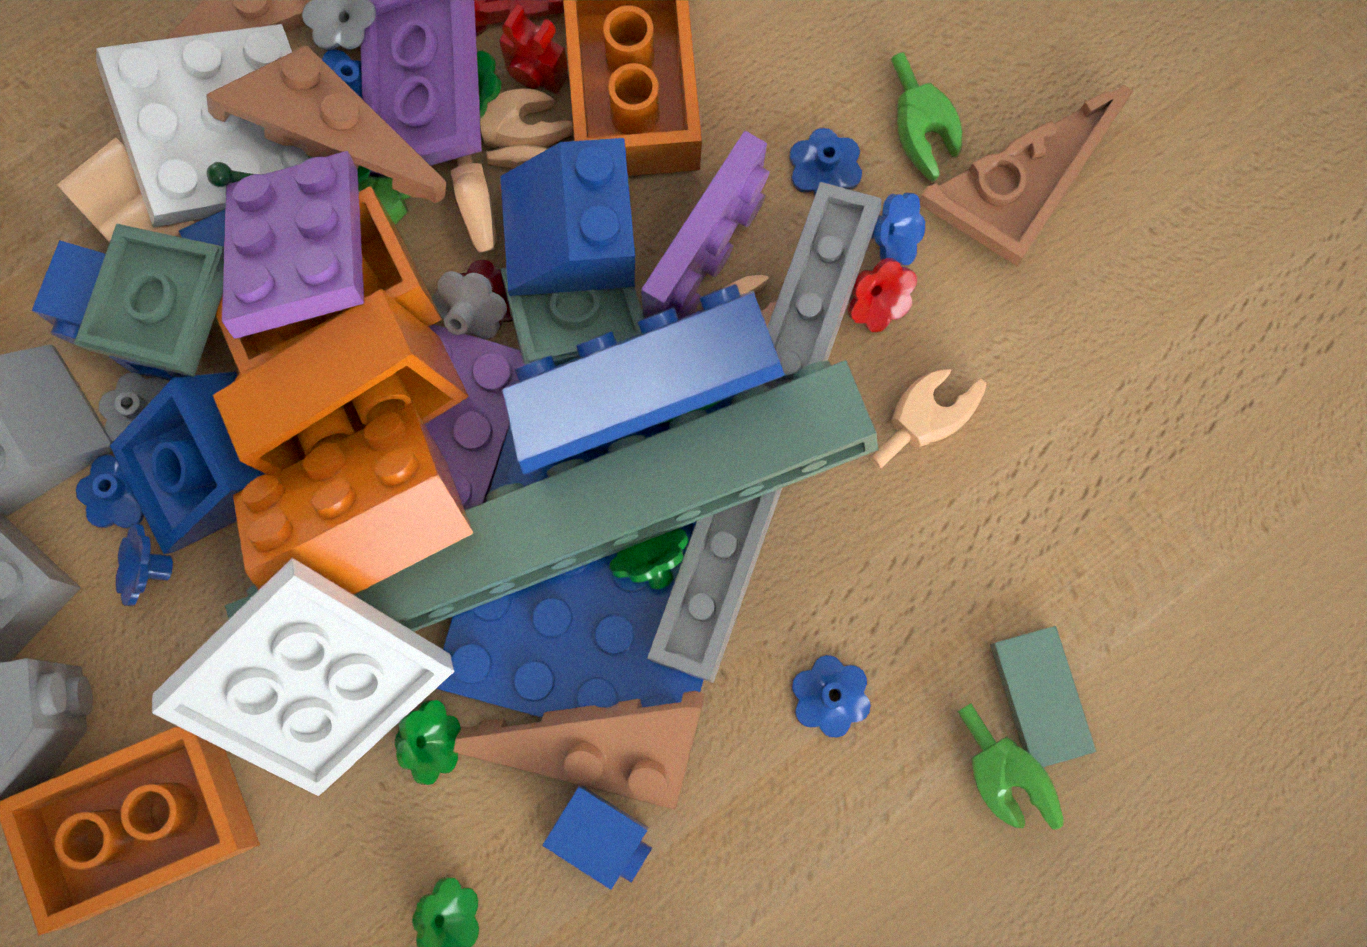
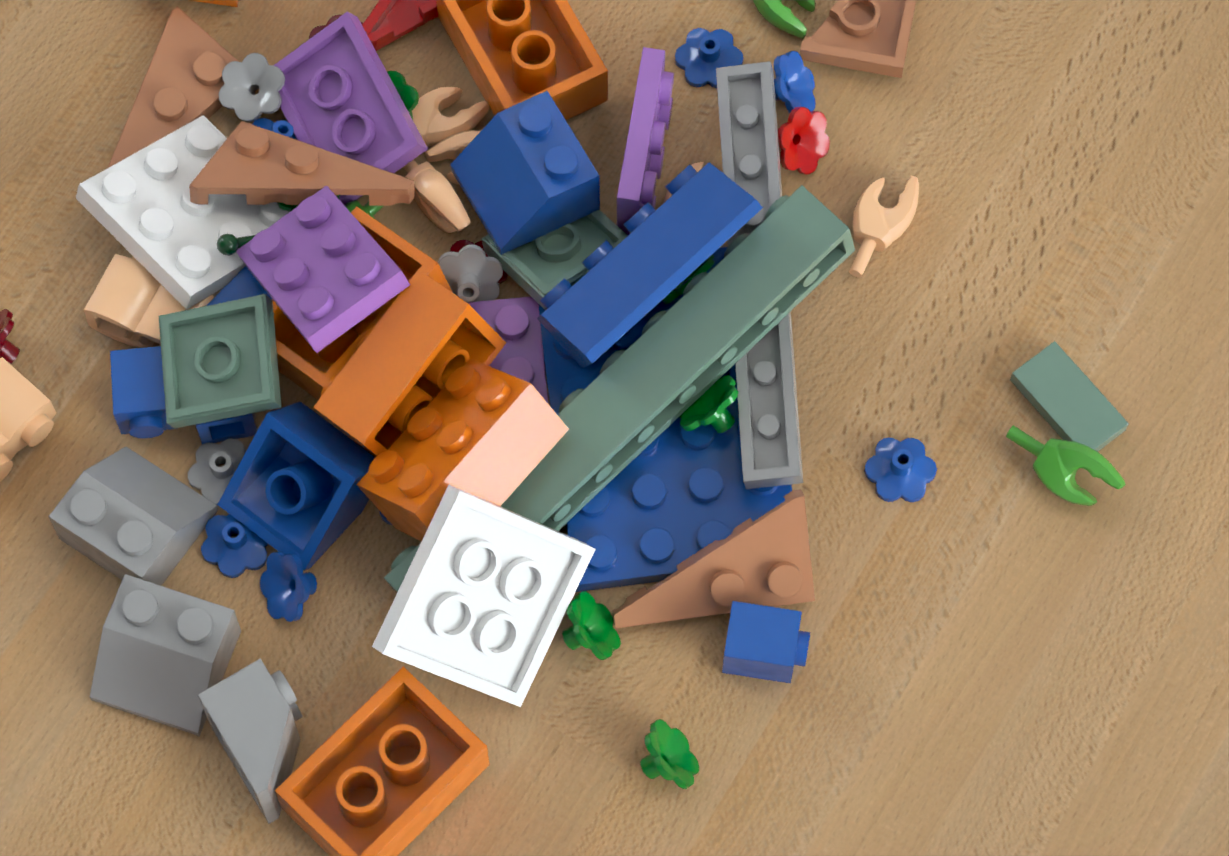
camera: 20 degrees left, 10 degrees down
red plate [499,4,569,95] -> none

